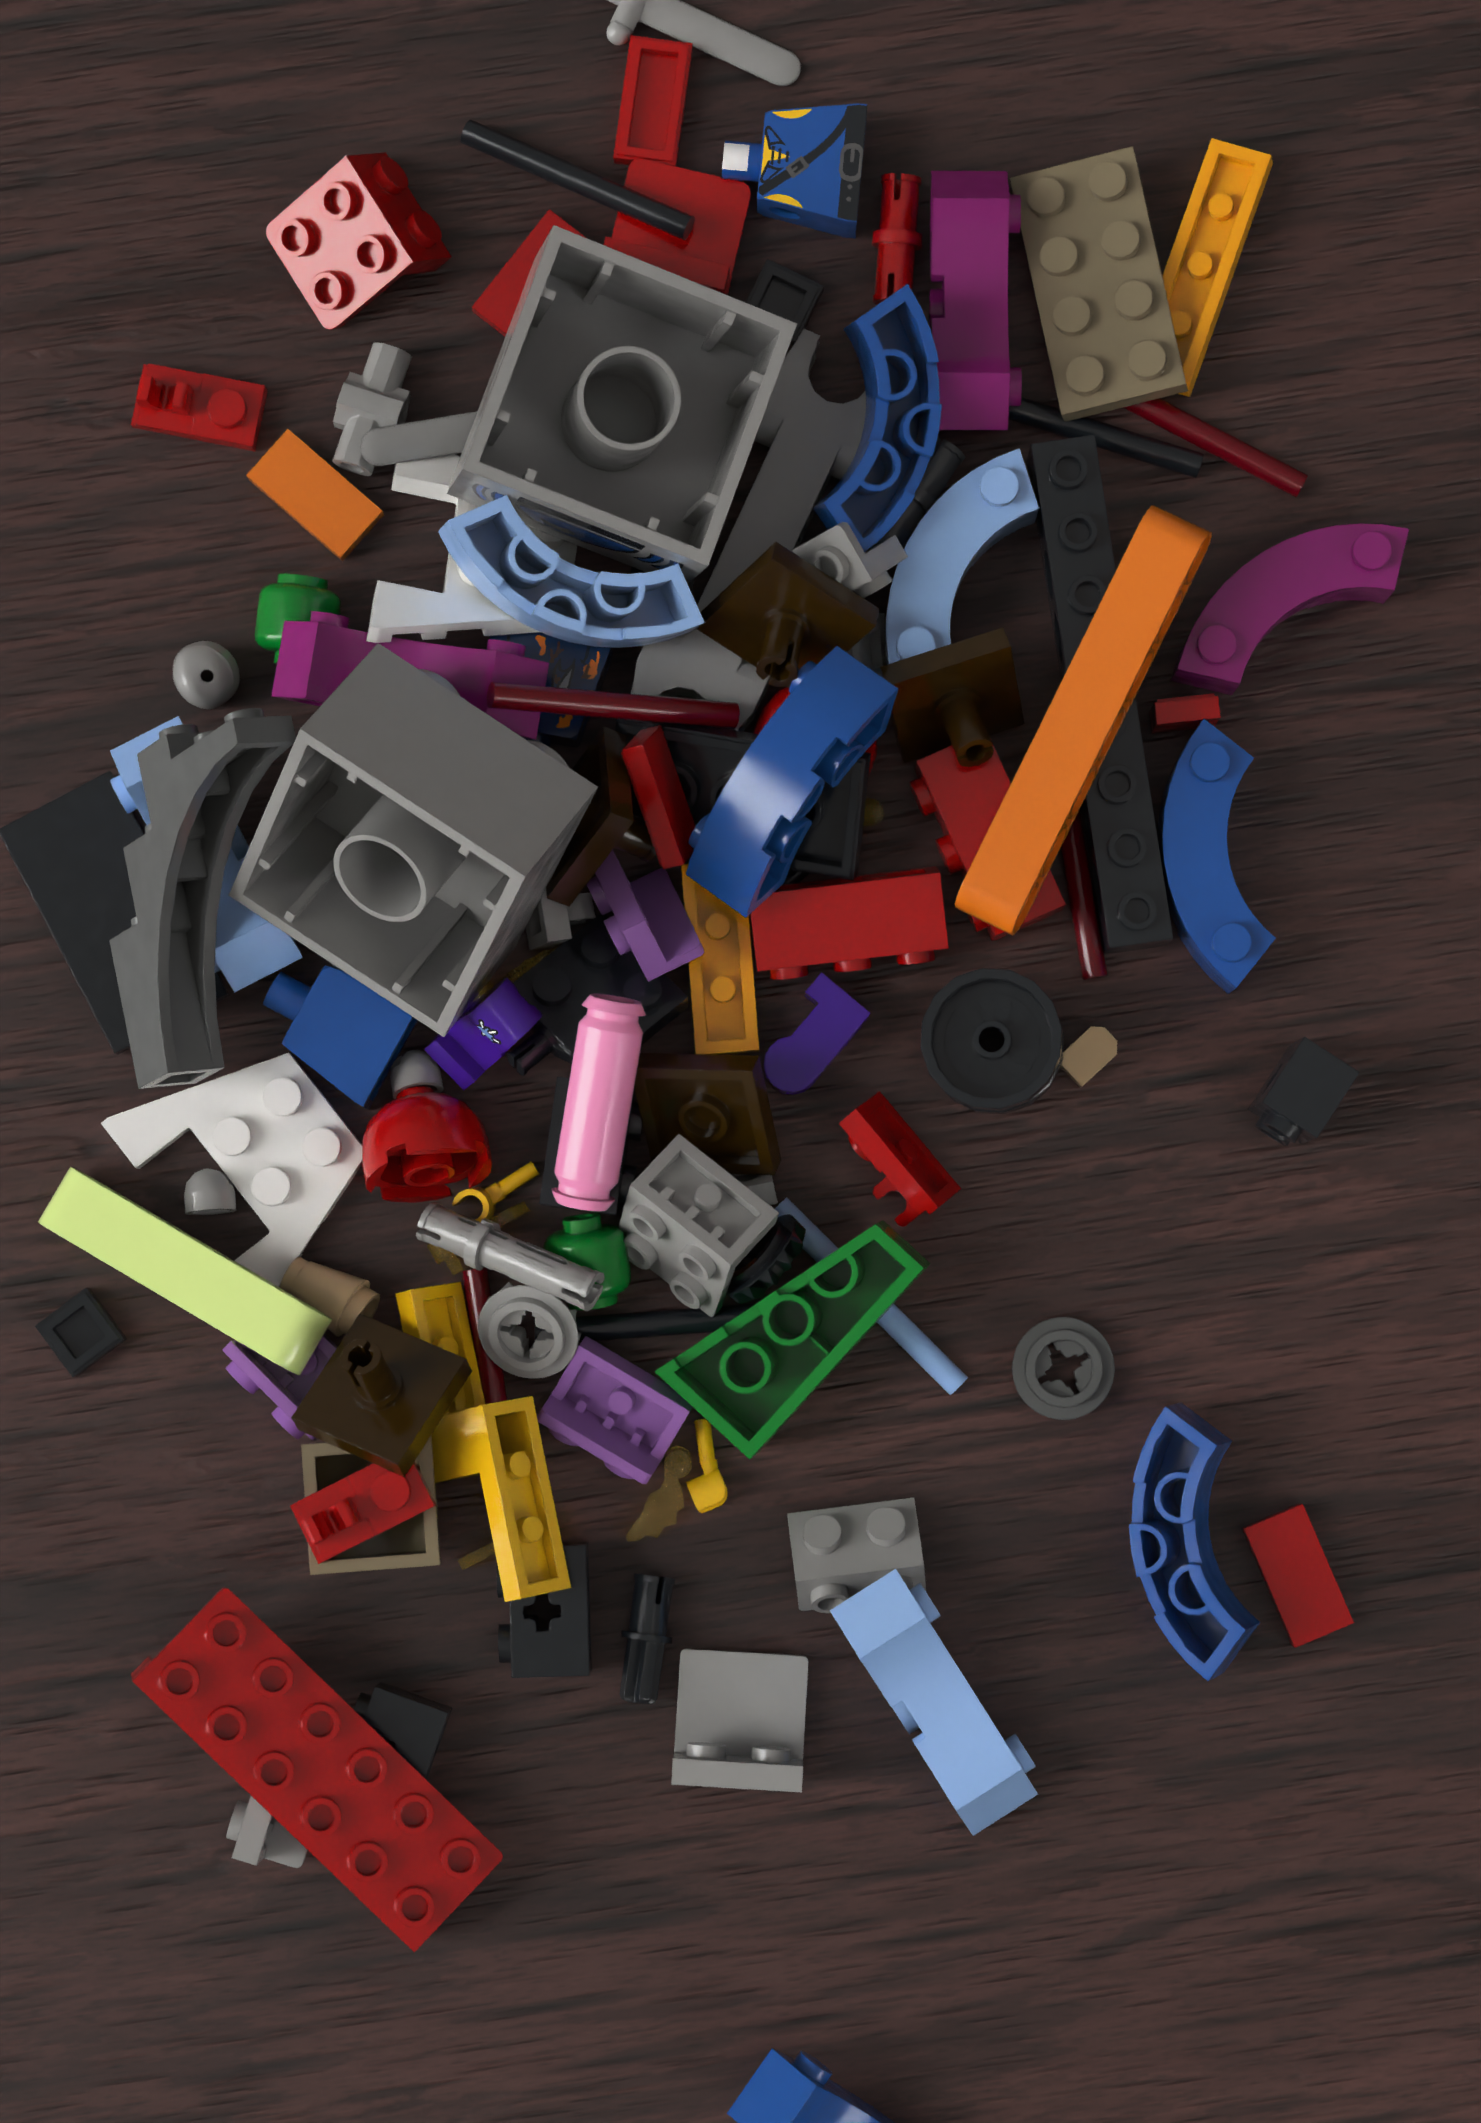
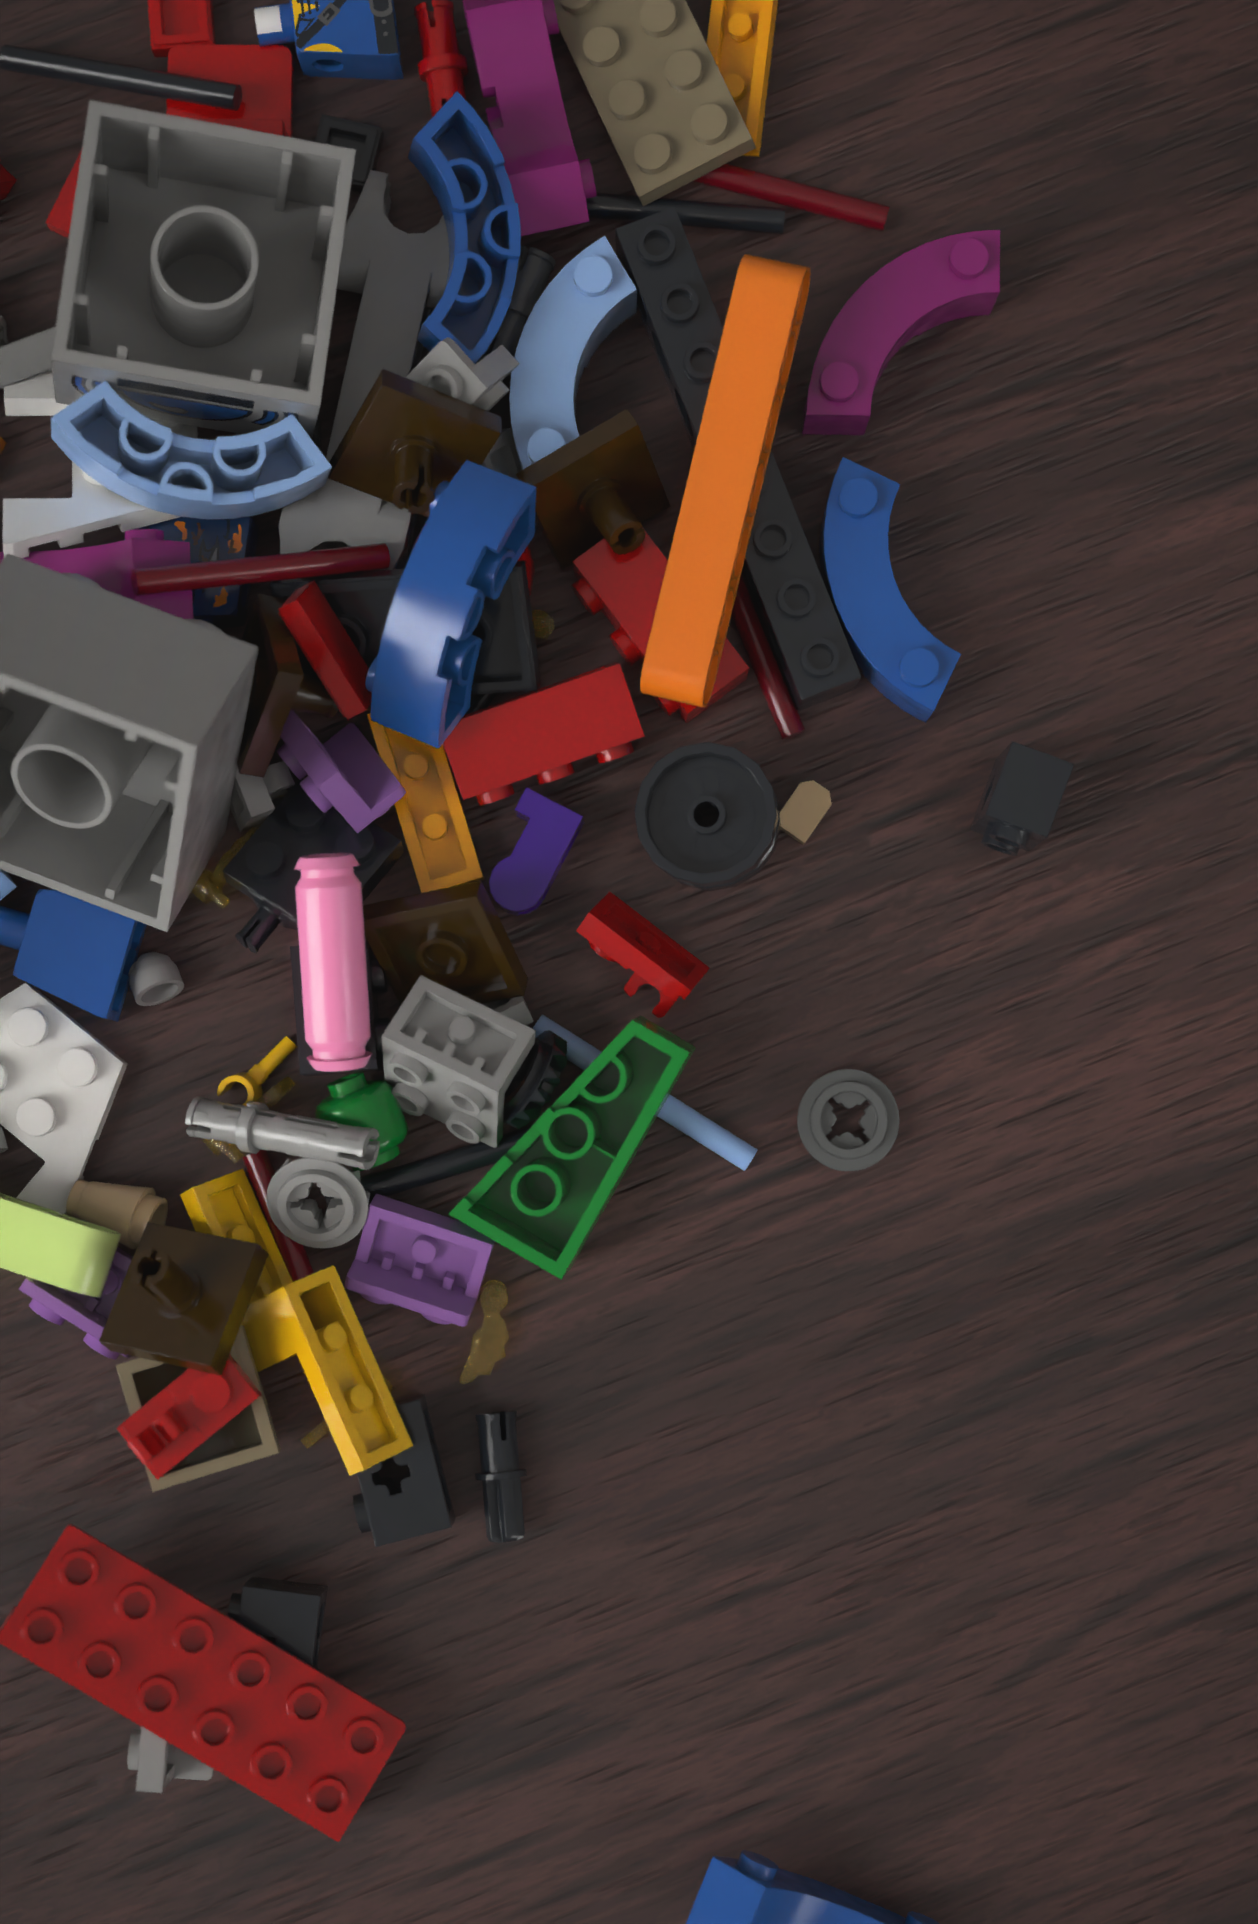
camera: 15 degrees left, 0 degrees up
red cylinder [362,1086,492,1203] -> none
dark purple leg [424,977,543,1091] -> none
light grey bracket [671,1648,809,1793] -> none
yellow hand [686,1419,728,1513] -> none
light grey bracket [787,1498,926,1613] -> none
light blue brick [830,1569,1038,1836] -> none
blue brick [1129,1402,1261,1681] -> none
red tile [1149,693,1221,734] -> none
red tile [1242,1503,1354,1648] -> none

